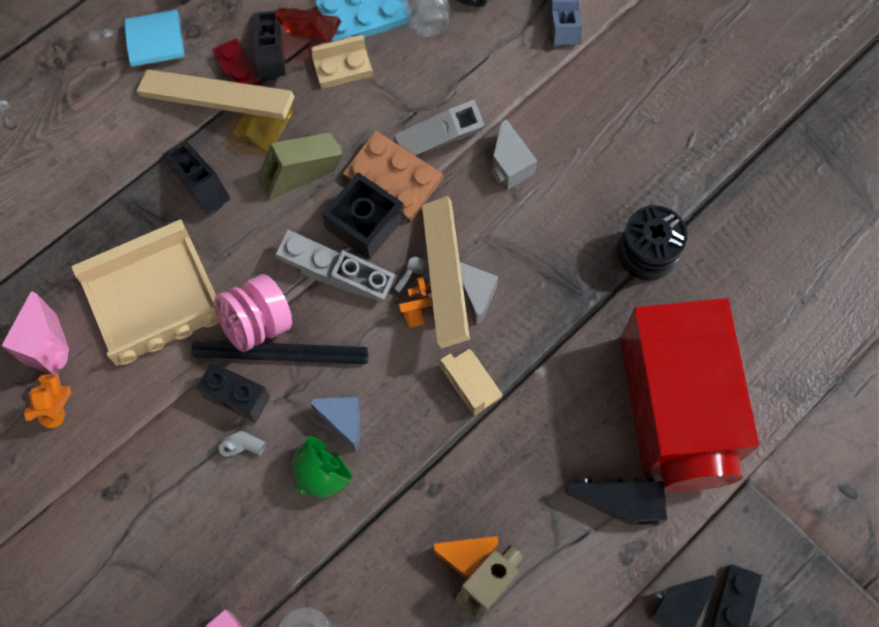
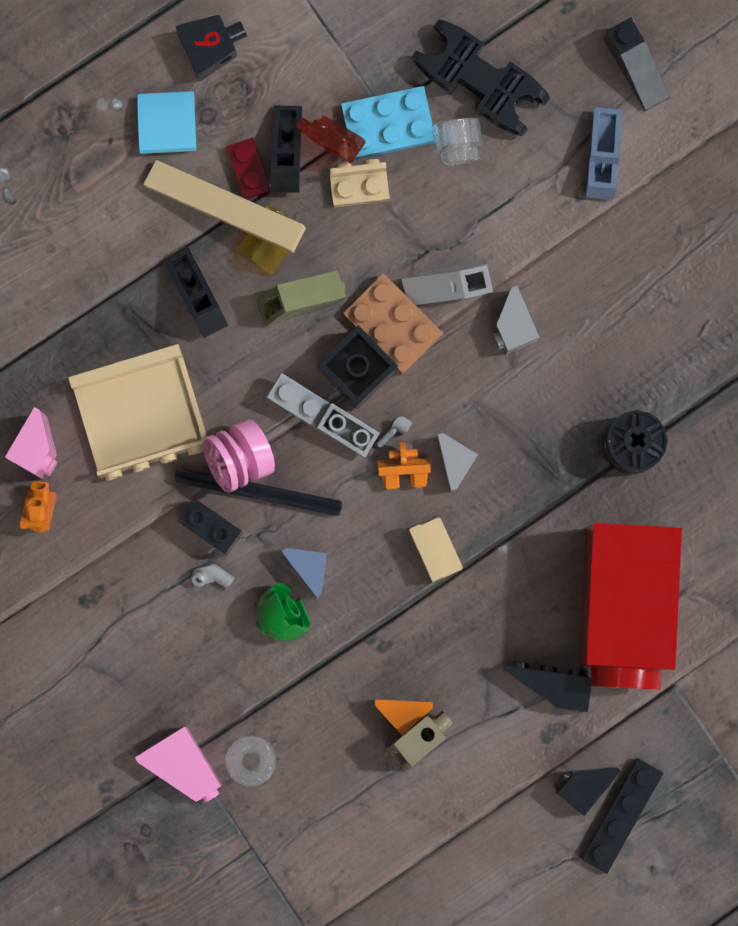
camera: 10 degrees right, 15 degrees up
tan tile [422,196,470,349] -> none

